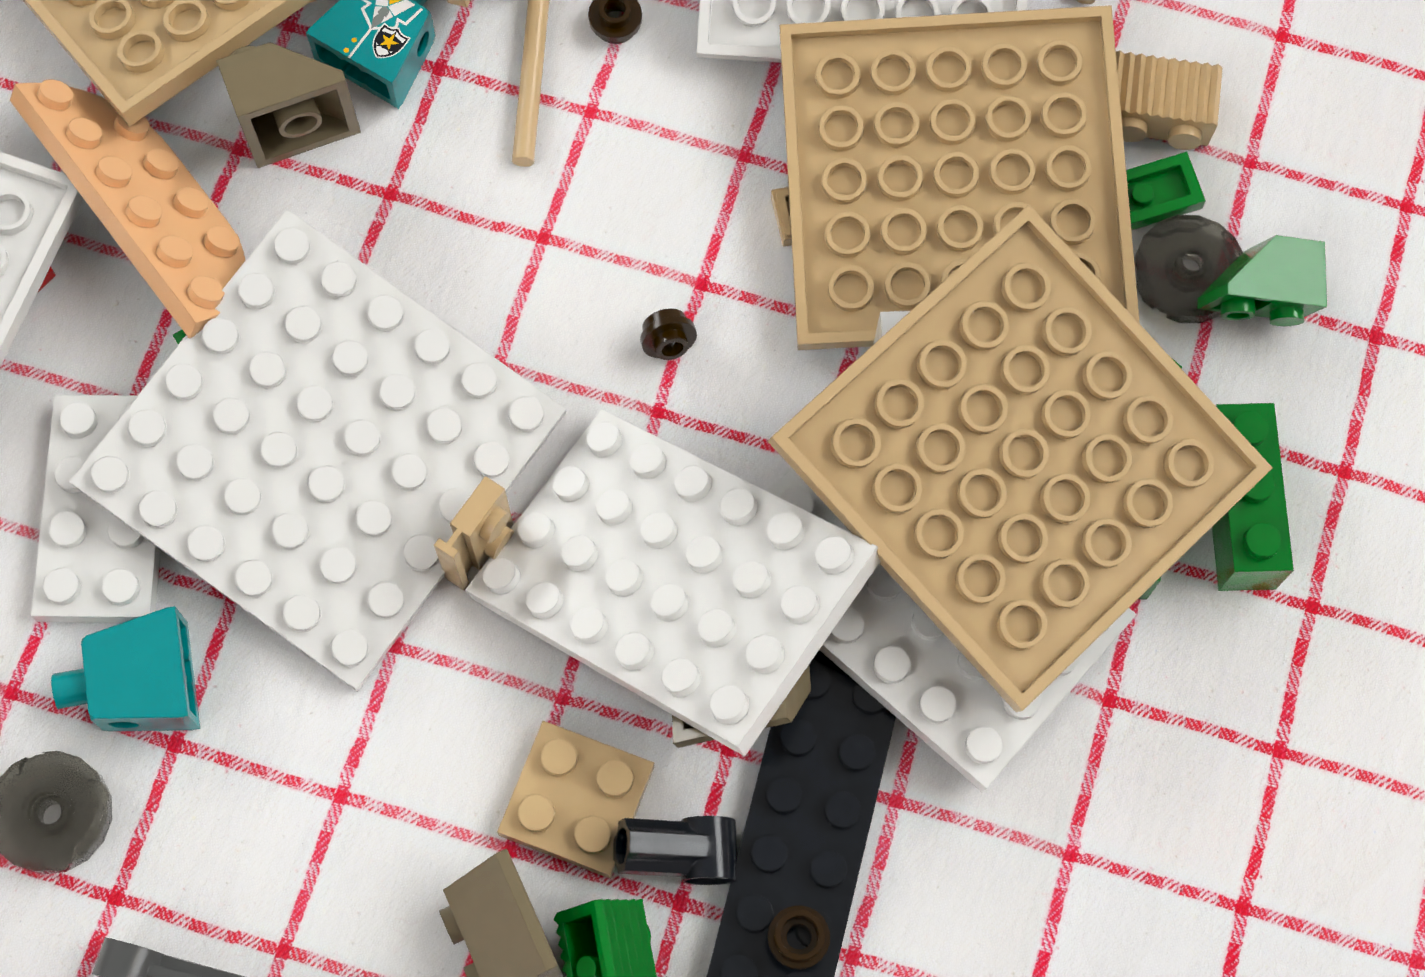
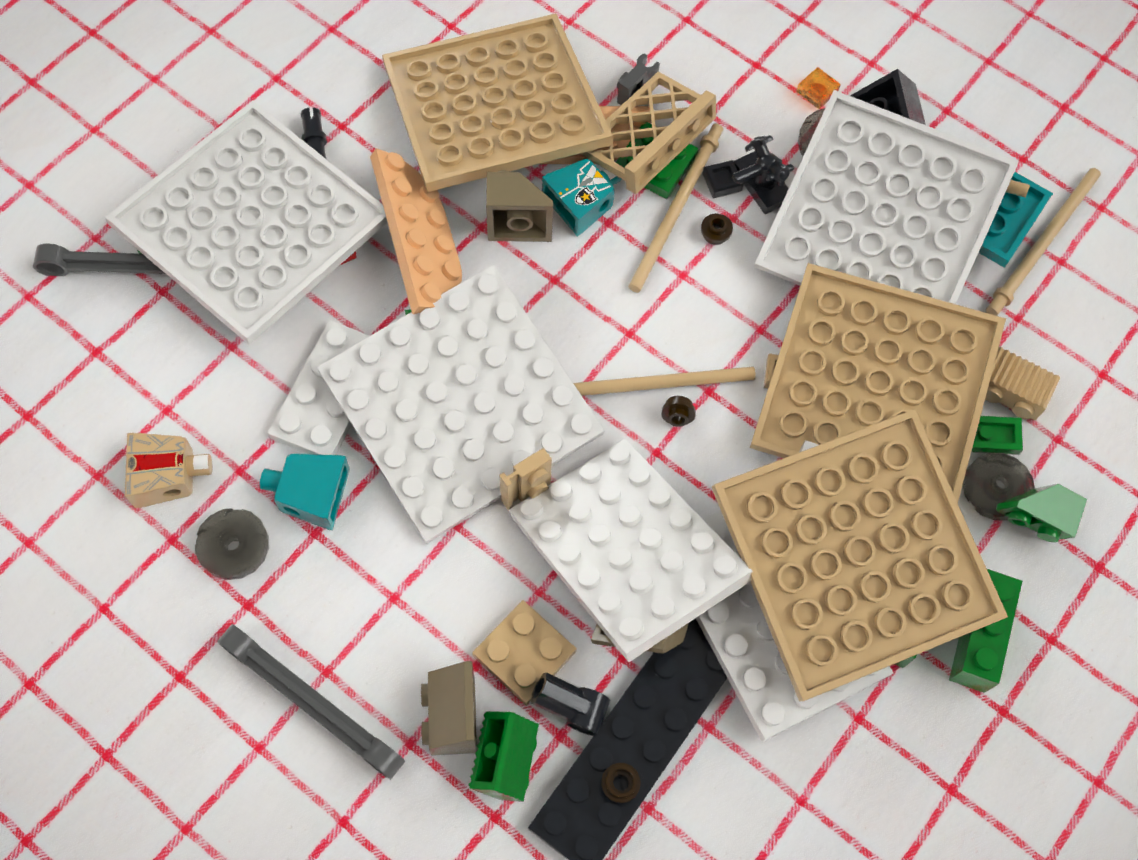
camera: 20 degrees right, 5 degrees down
none -> tan bar [573,367,756,396]

